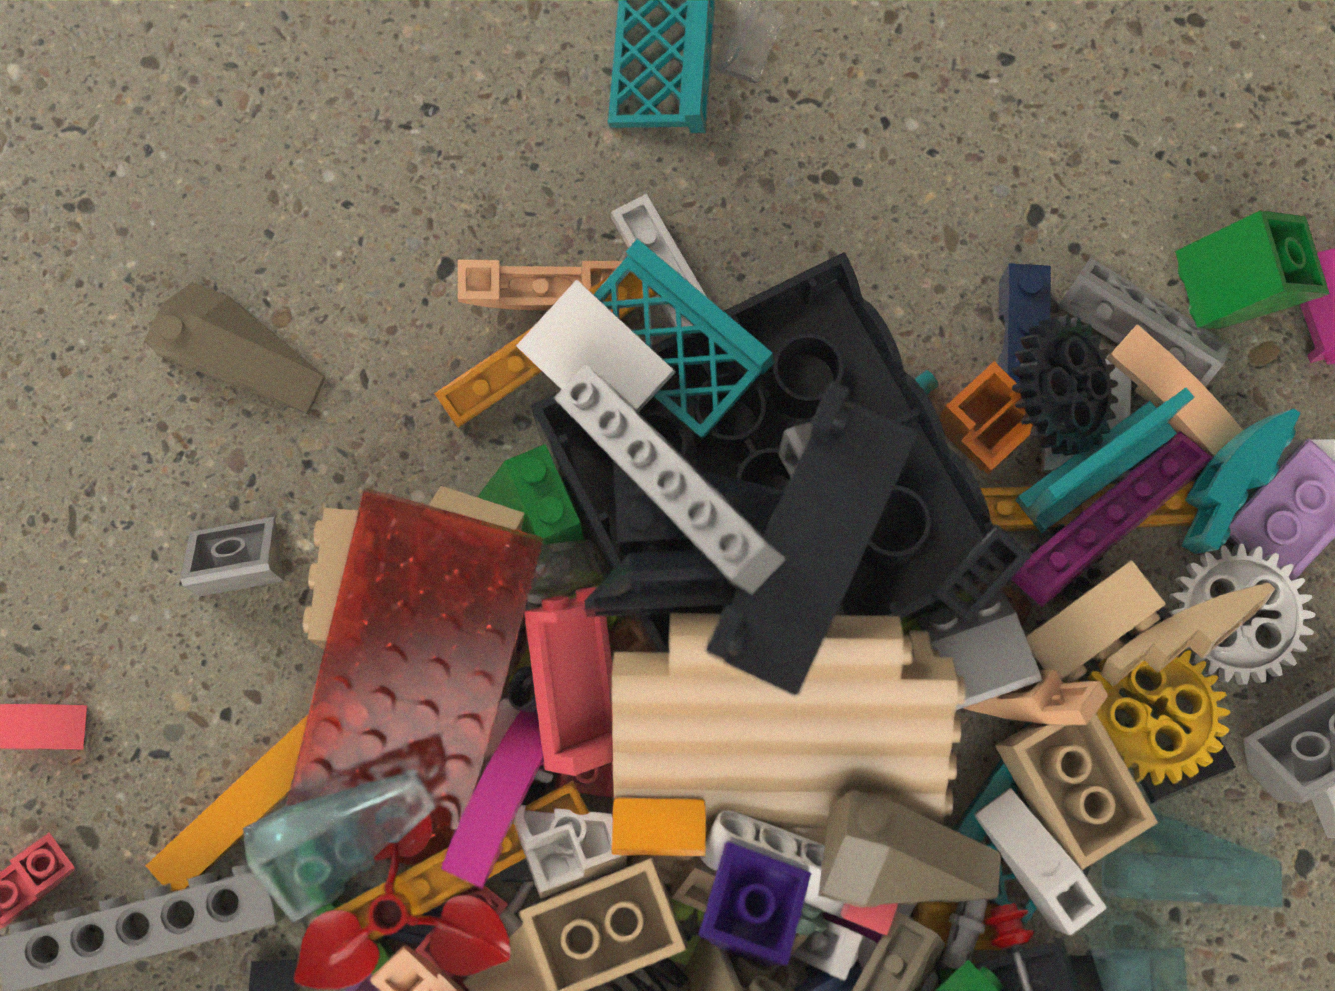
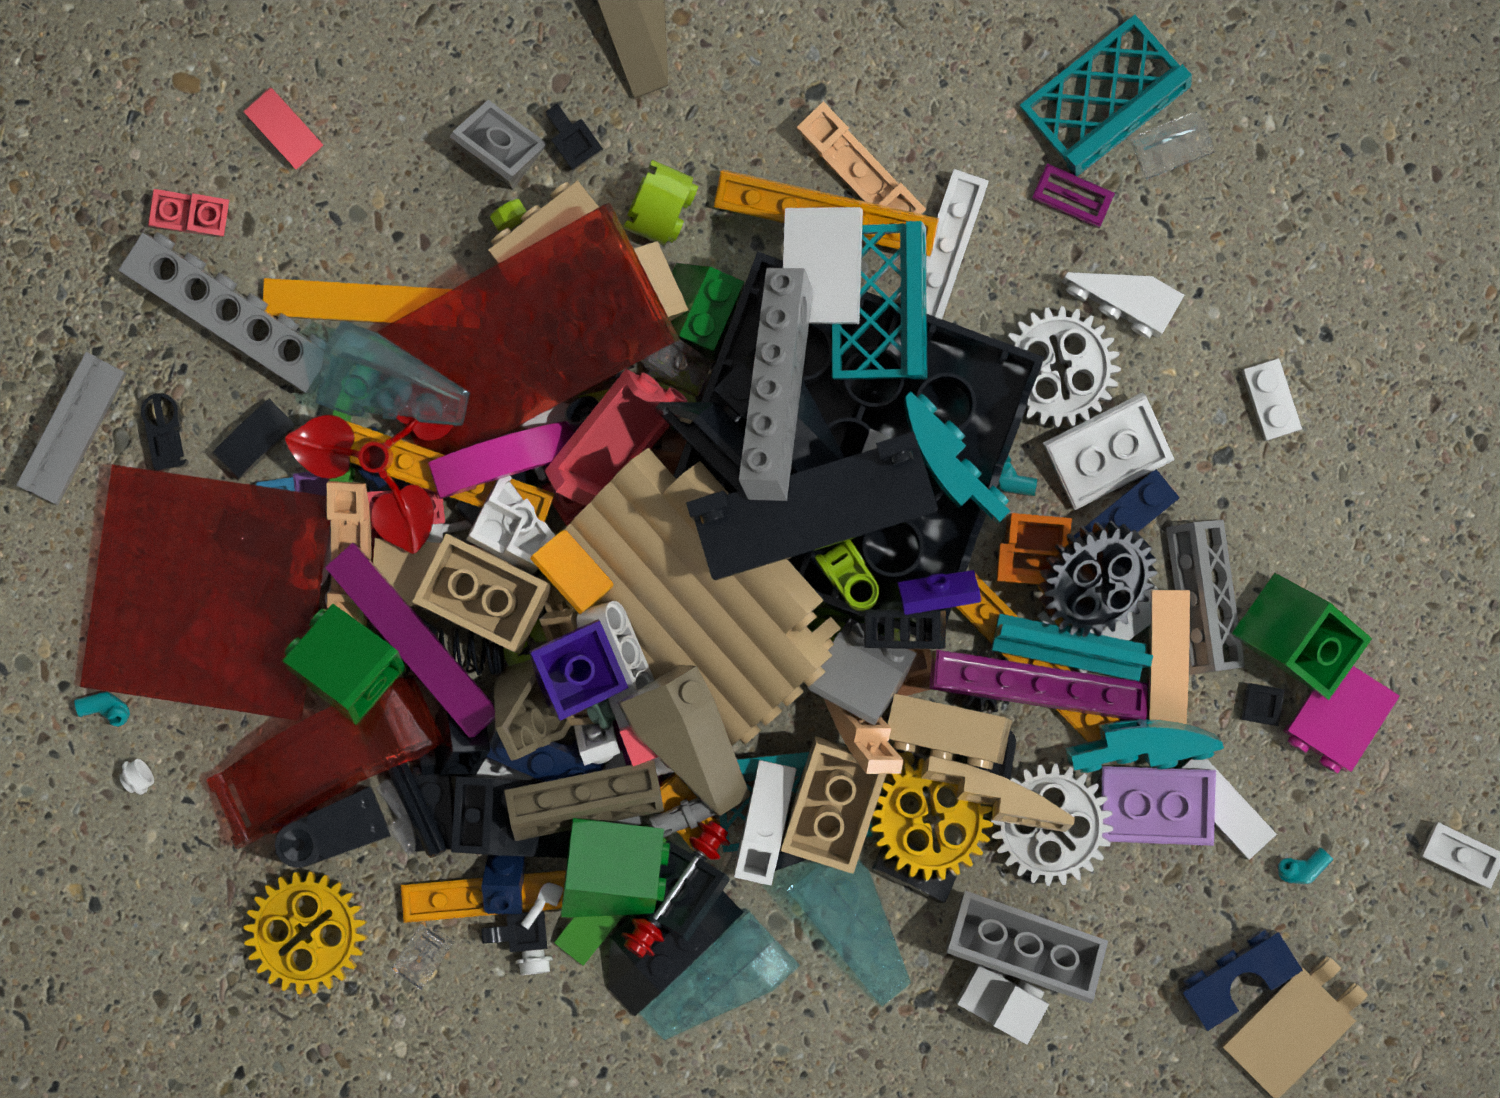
camera: 45 degrees right, 10 degrees up
none -> lime tile [490,199,527,232]
none -> black plate [545,103,603,171]
none -> lime brick [623,160,699,246]
none -> lime piece [814,540,879,611]
none -> dark purple plate [898,570,981,615]
none -> teal slope [904,392,1010,524]
none -> white gear [1007,306,1121,428]
none -> magenta tile [1032,164,1115,228]
none -> white tile [1043,393,1174,510]
none -> white slope [1062,272,1185,339]
none -> black tile [1240,683,1285,726]
none -> white plate [1242,358,1302,441]

